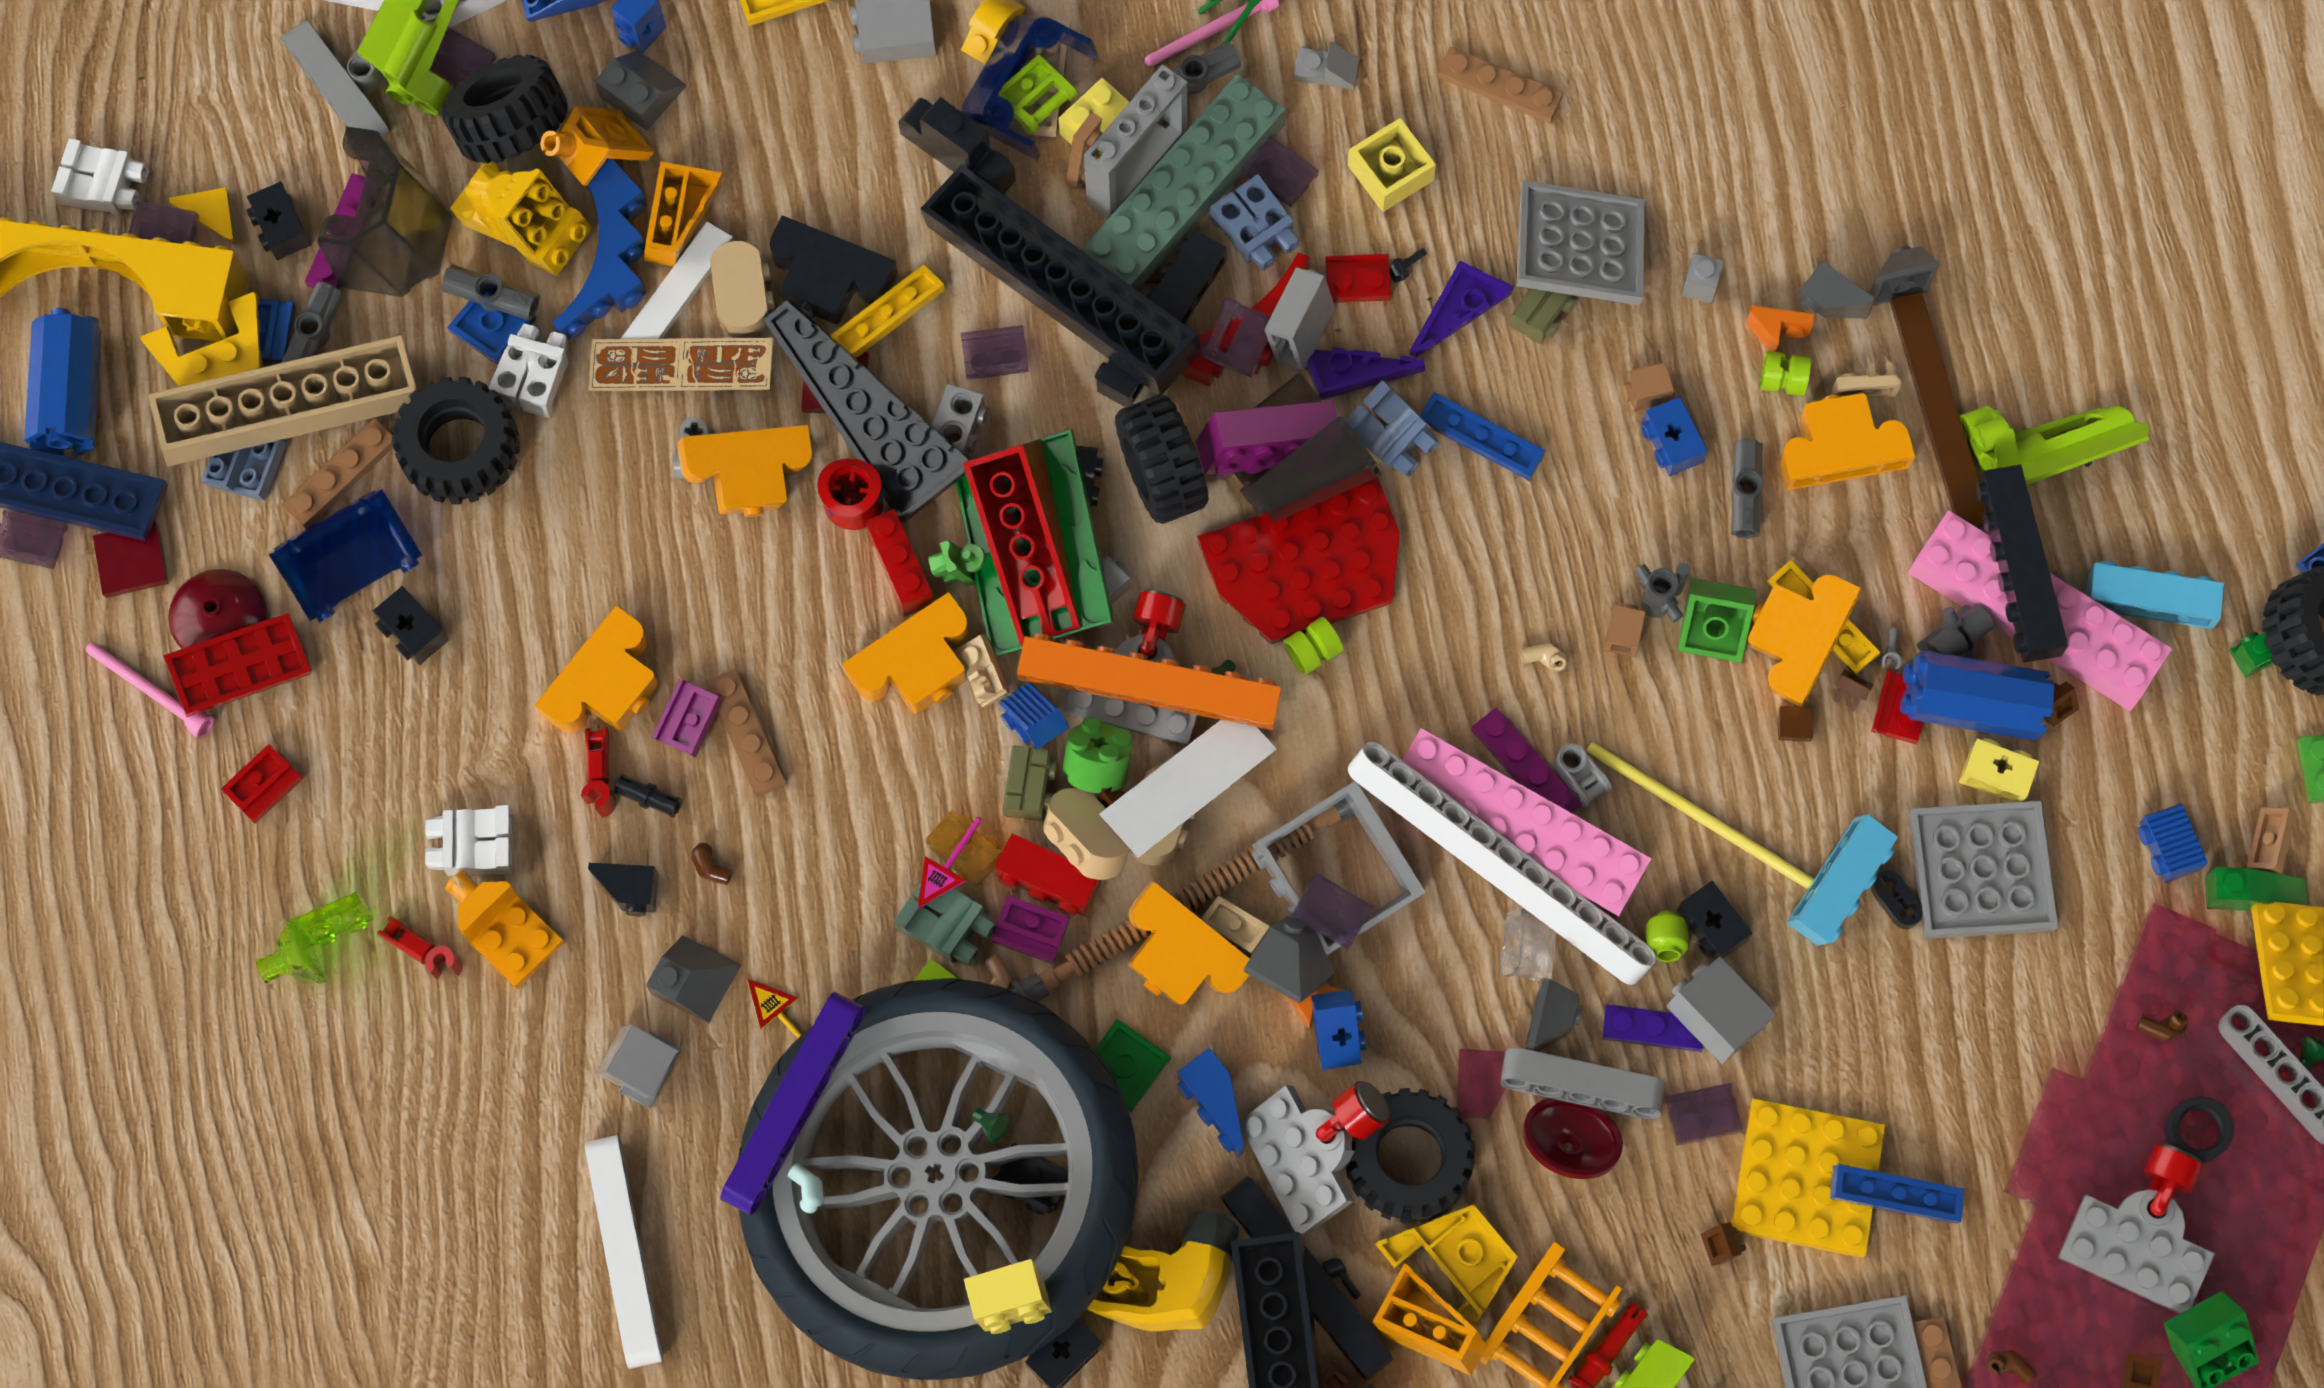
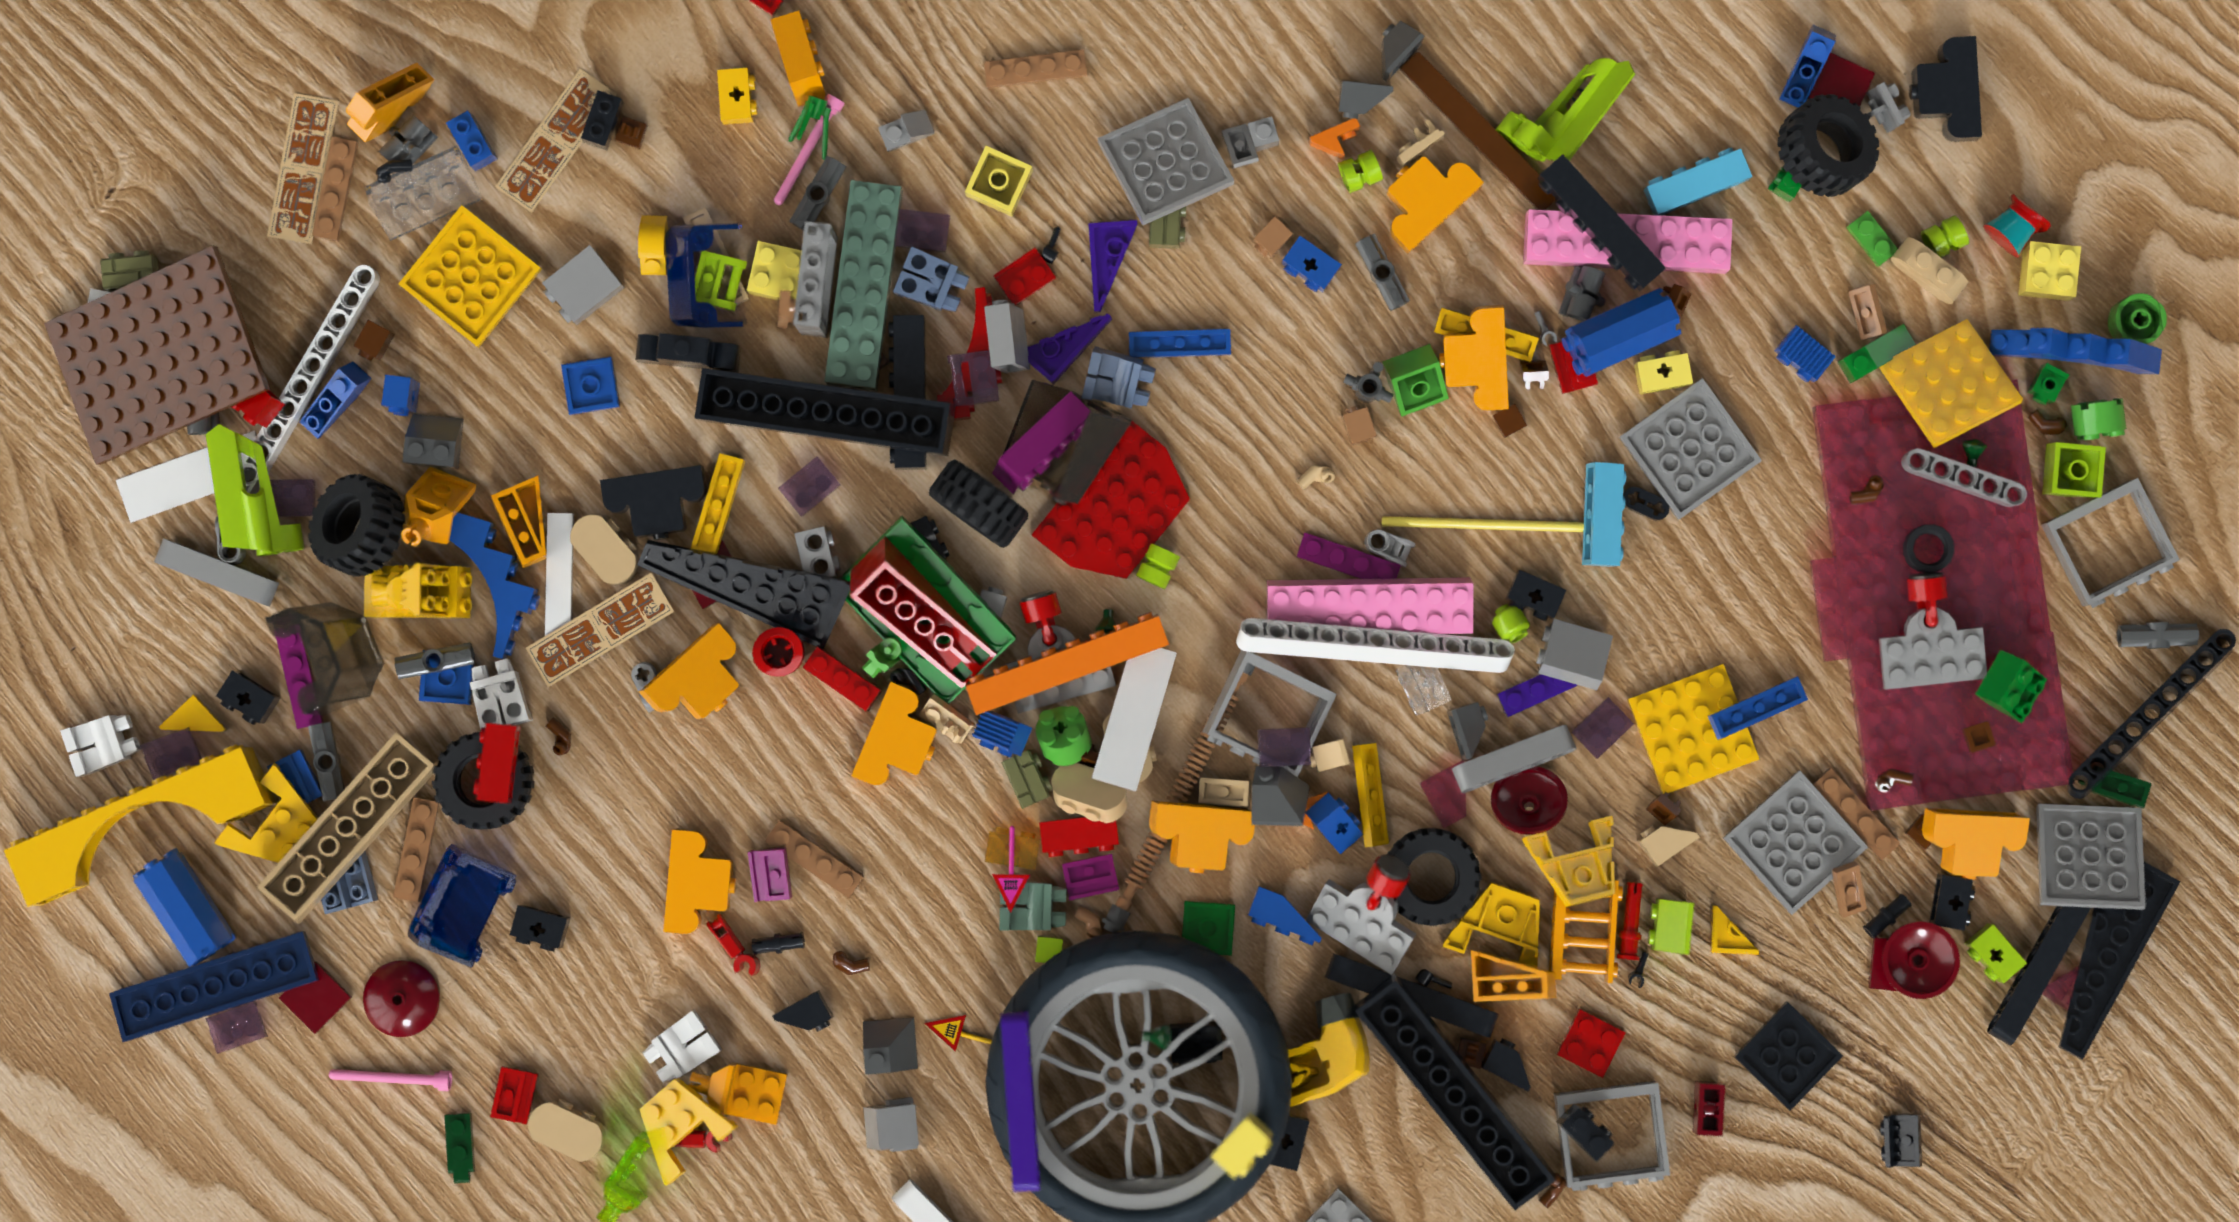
camera: 30 degrees left, 15 degrees up
red plate [163,613,311,718] -> none
light aqua arm [787,1163,824,1213] -> none
none -> dark green hinge [444,1113,475,1184]
none -> red brick [474,723,521,803]
none -> tan brick [528,1099,606,1162]
none -> reddish brown arm [545,717,571,756]
none -> blue tile [561,357,620,415]
none -> yellow wing [639,1078,738,1186]
none -> black arm [890,668,927,696]
none -> light grey slope [1222,124,1259,169]
none -> tan slope [1308,739,1350,772]
none -> yellow plate [1352,743,1389,847]
none -> yellow wing [1522,816,1615,907]
none -> tan slope [1637,825,1700,866]

